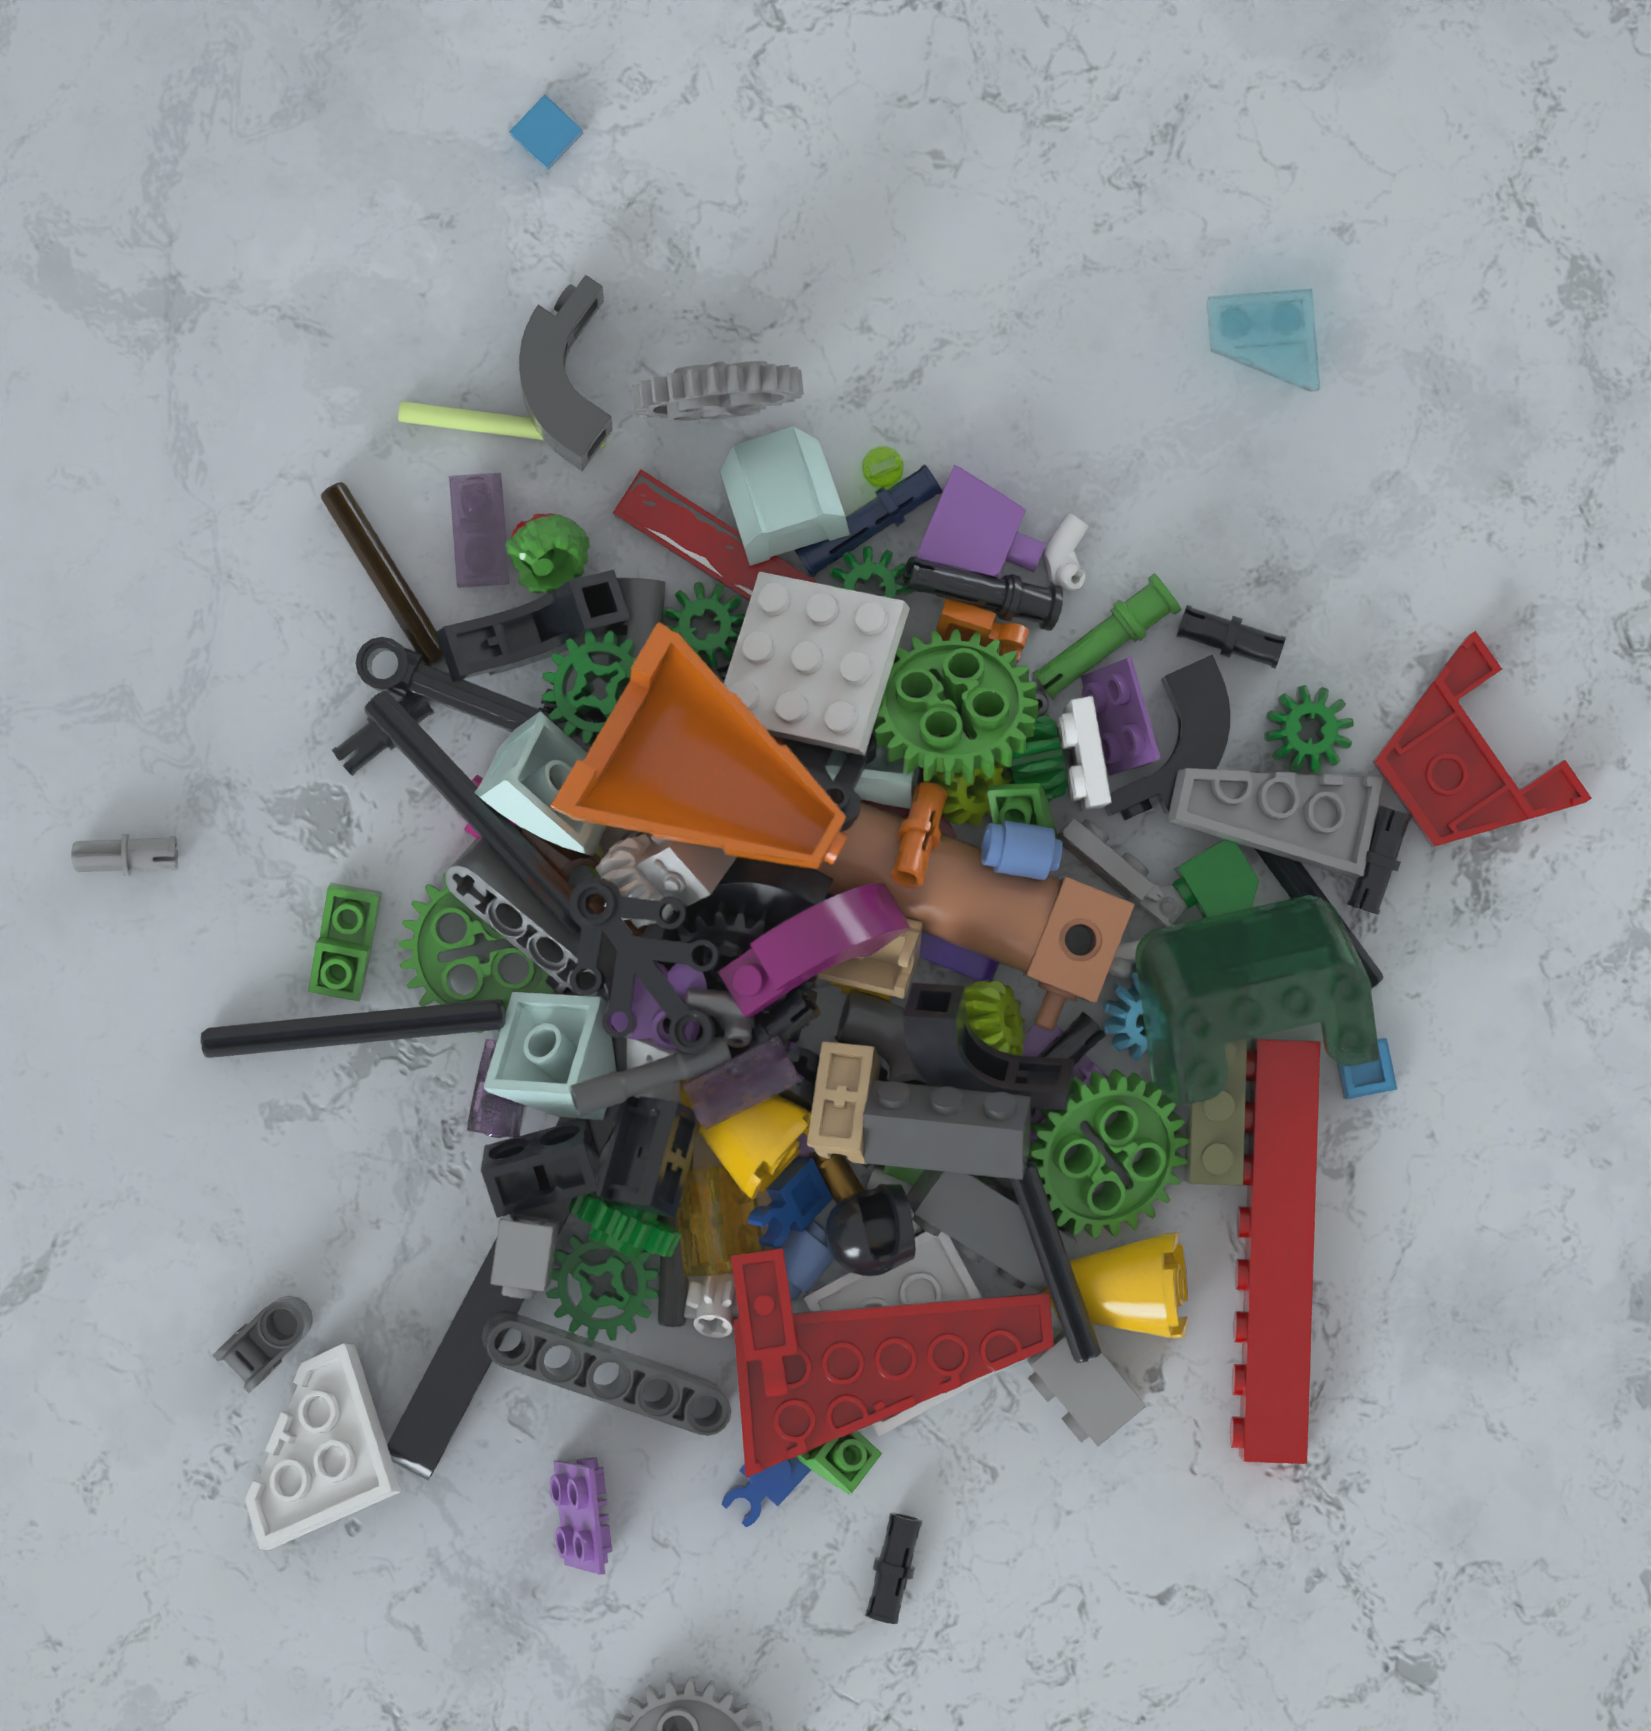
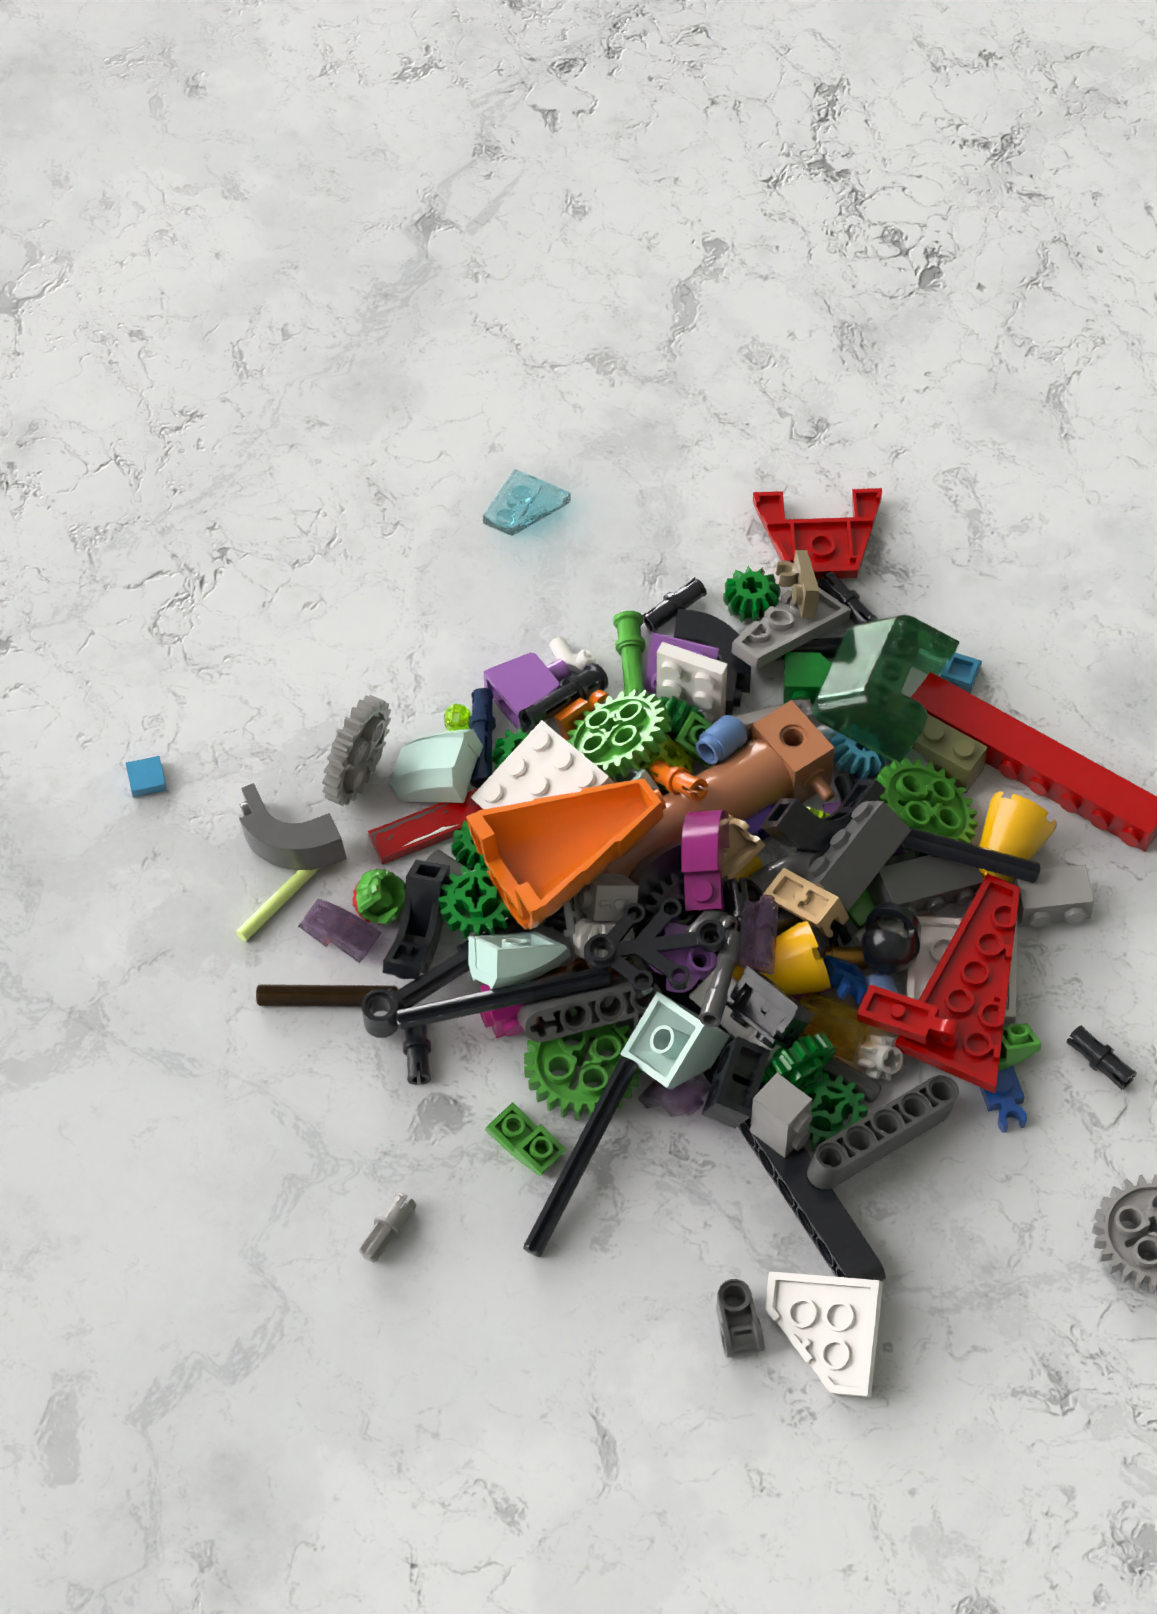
camera: 60 degrees left, 30 degrees down
medium lavender hinge [550,1457,612,1575] -> none
none -> dark tan plate [776,550,820,618]

